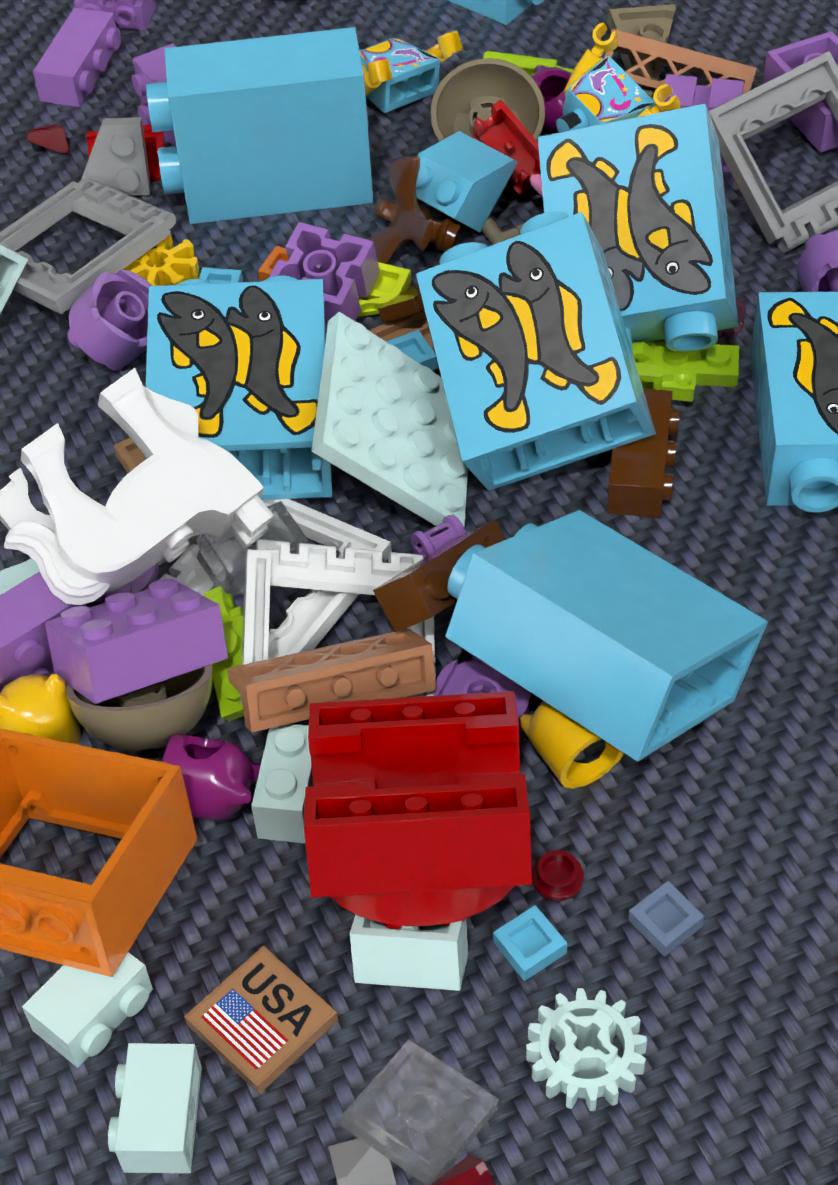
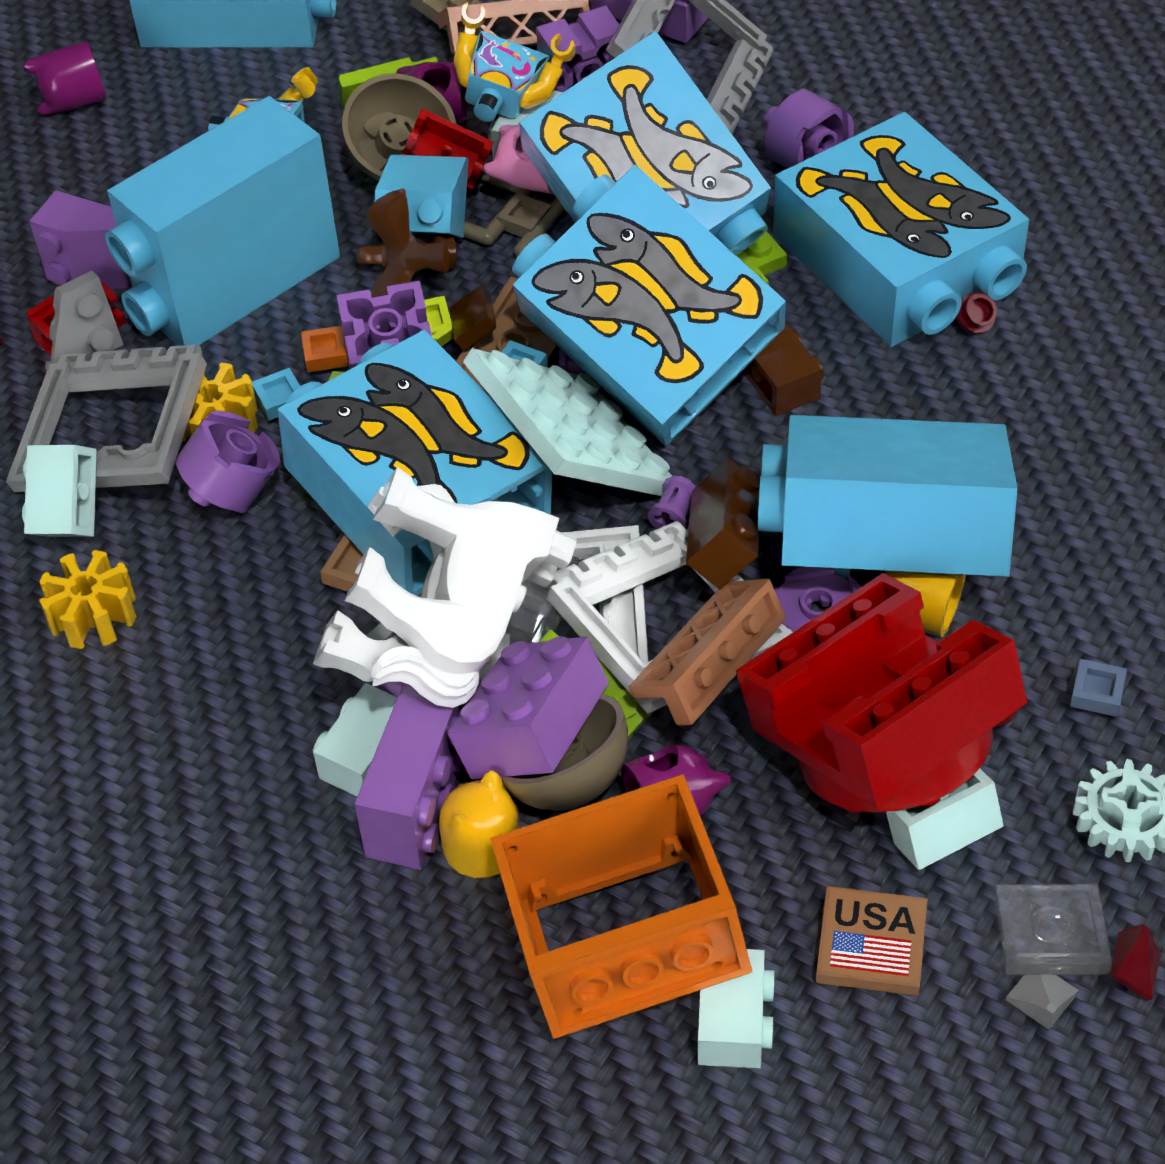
camera: 35 degrees left, 0 degrees up
light aqua brick [108,1043,202,1173] -> none
light aqua brick [251,724,314,843] -> none
medium azure plate [493,905,567,981] -> none

